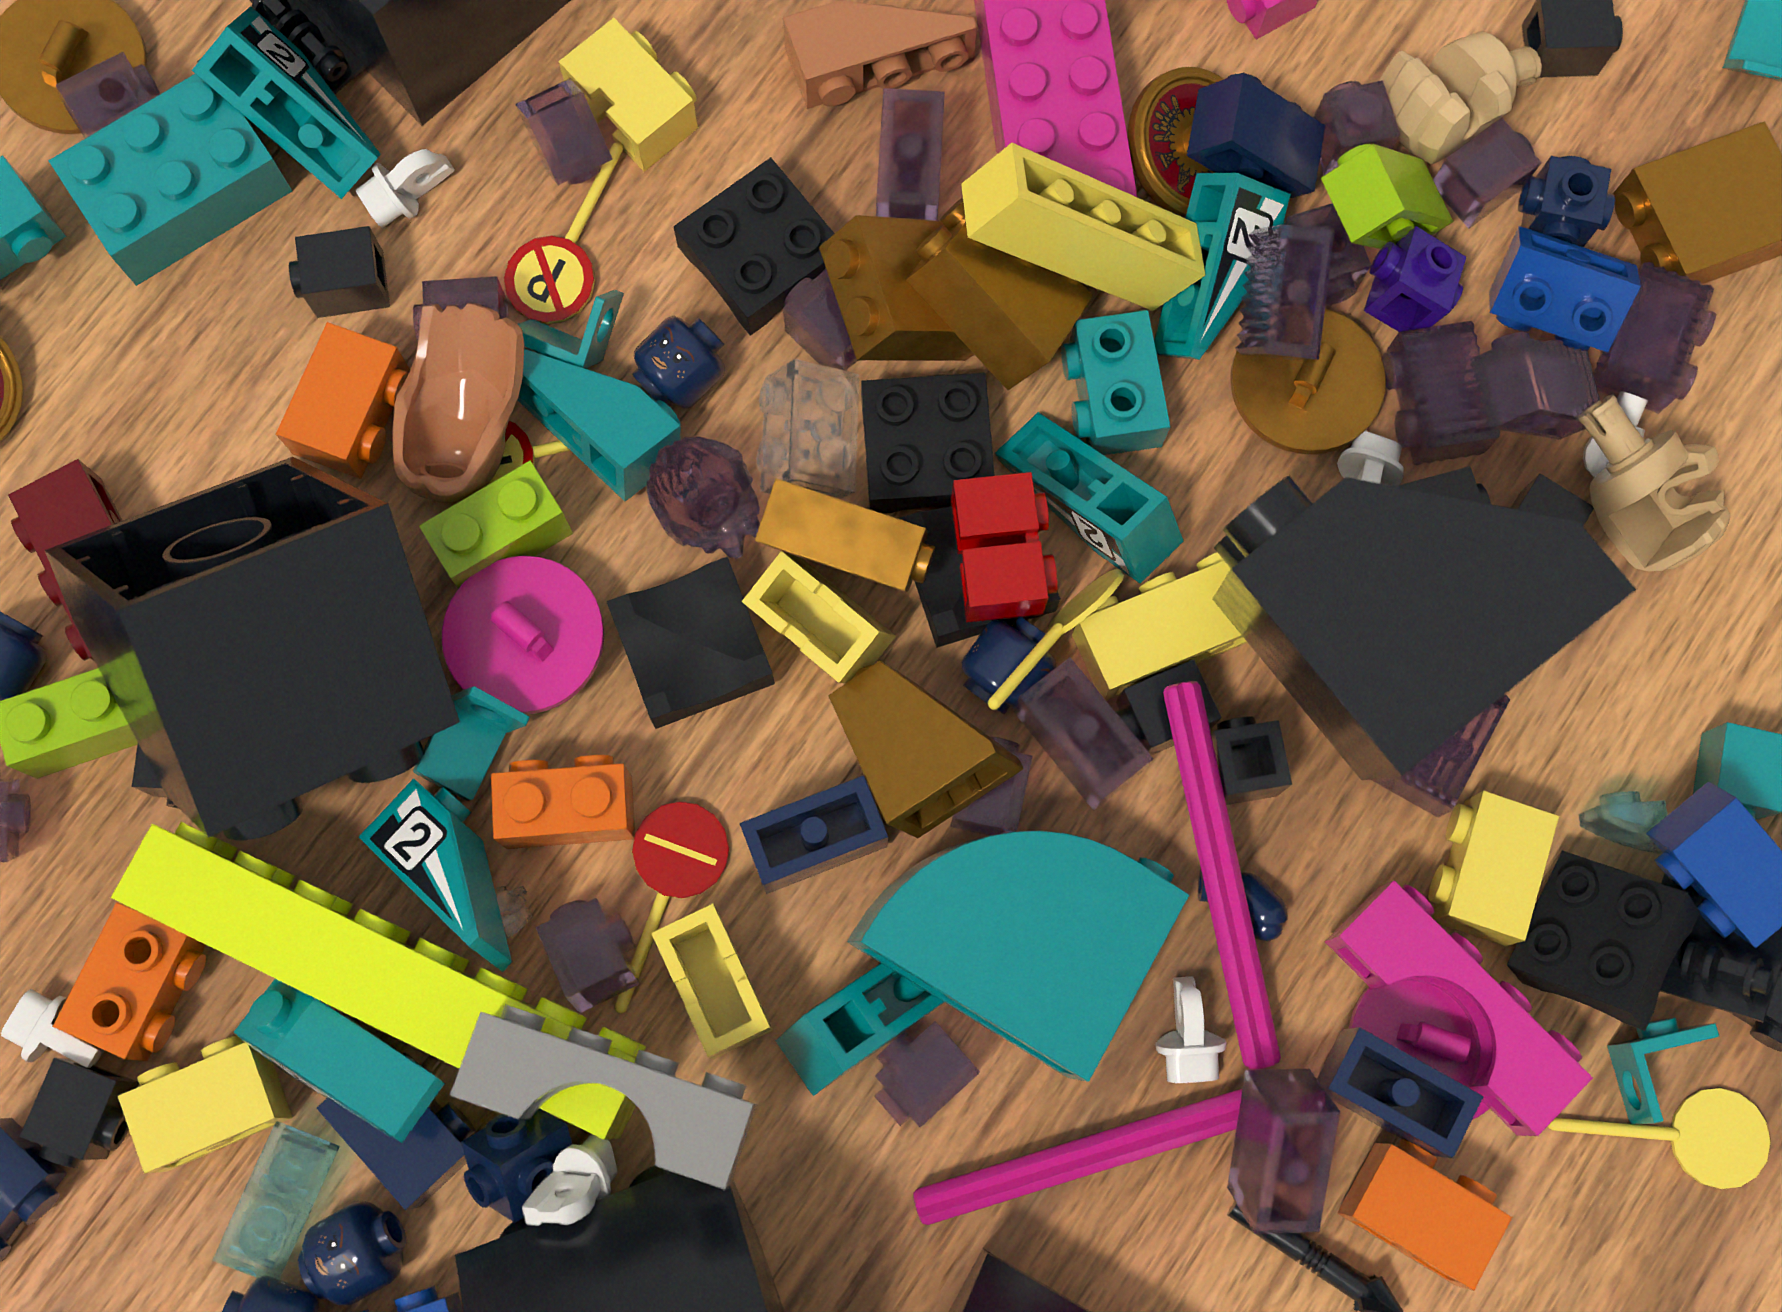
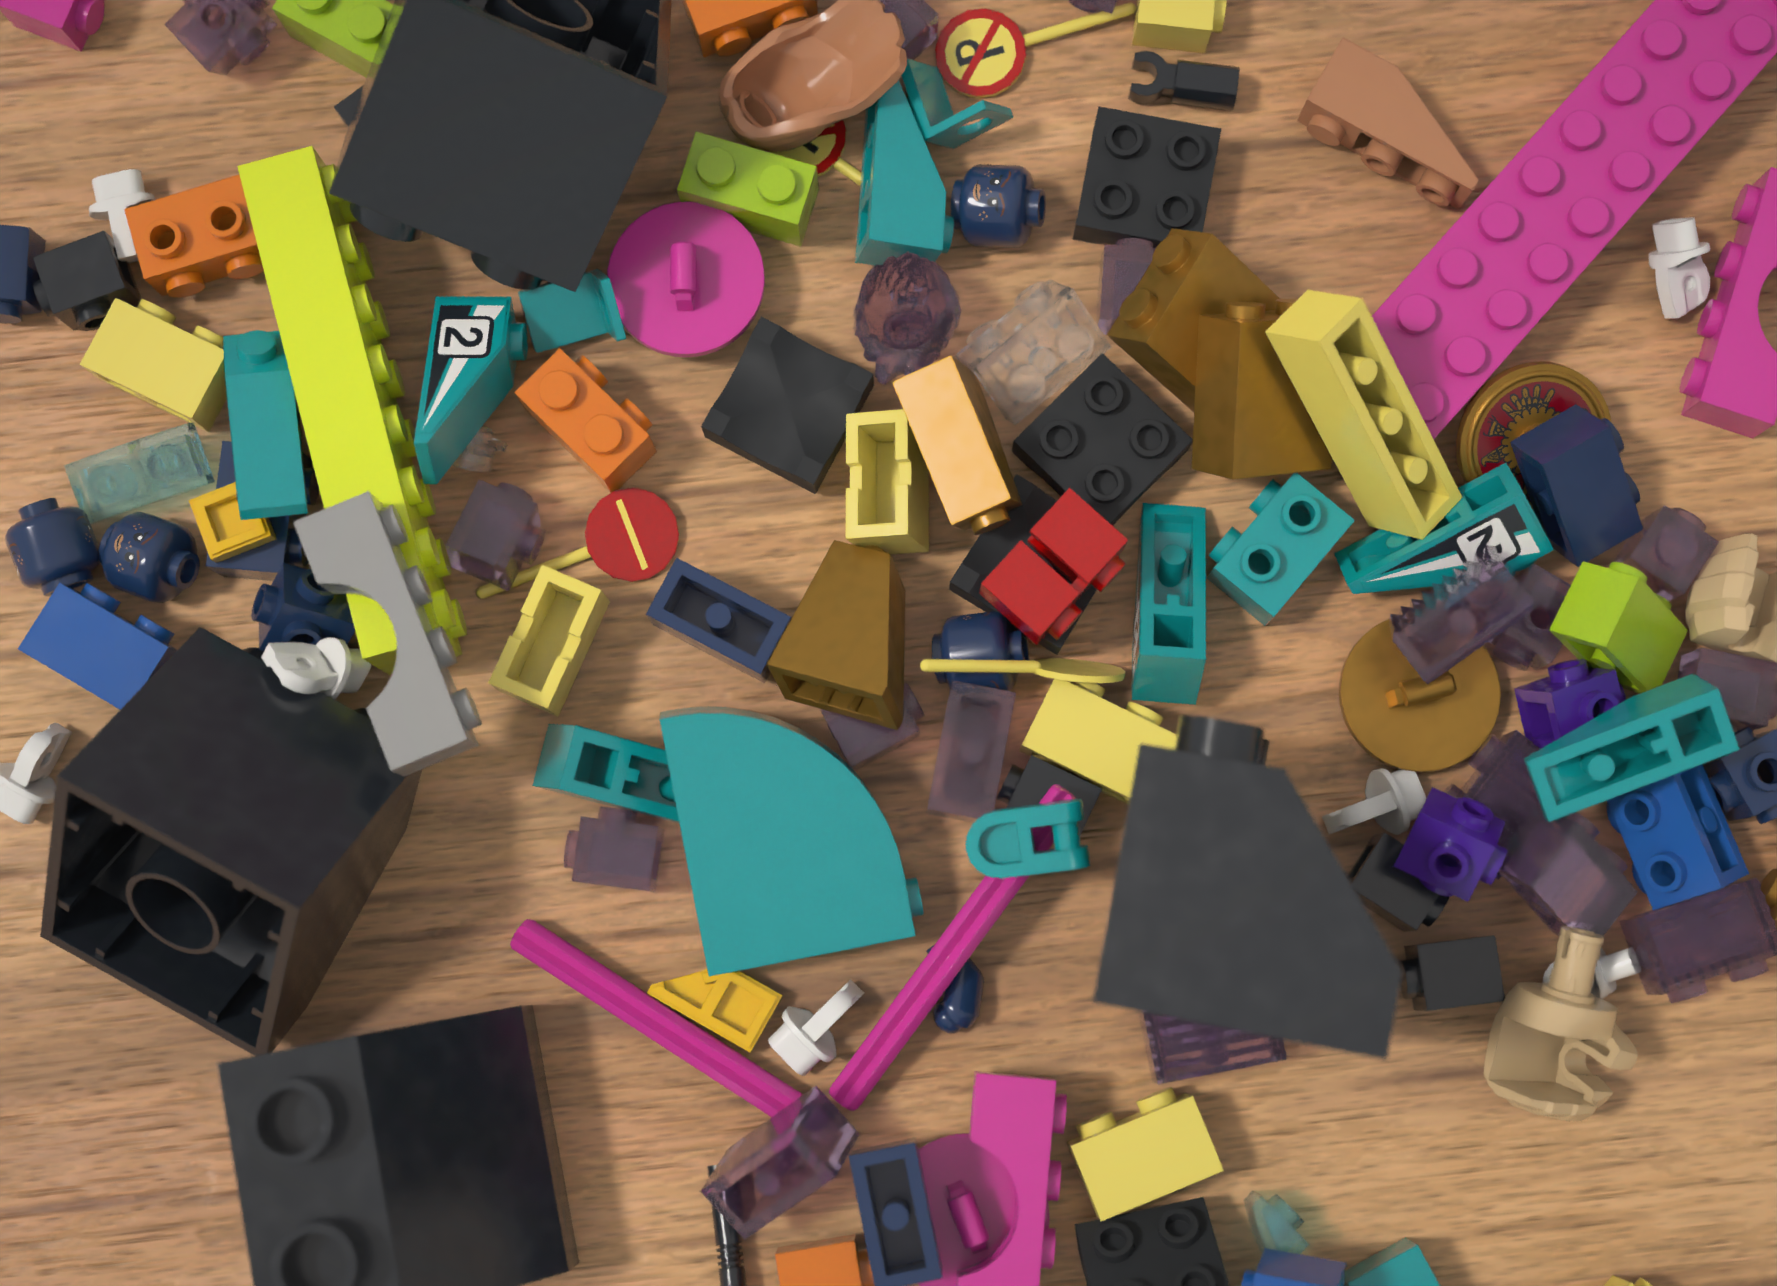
camera: 55 degrees right, 5 degrees up
brick [876,88,945,220] -> none
black brick [1211,716,1292,805] -> none
none -> yellow tile [188,482,277,563]
none -> yellow tile [647,969,784,1053]
none -> teal plate [966,799,1091,878]
none -> black bar [1128,51,1240,111]
none -> dark purple brick [1394,787,1508,902]
none -> teal slope [1524,673,1740,822]

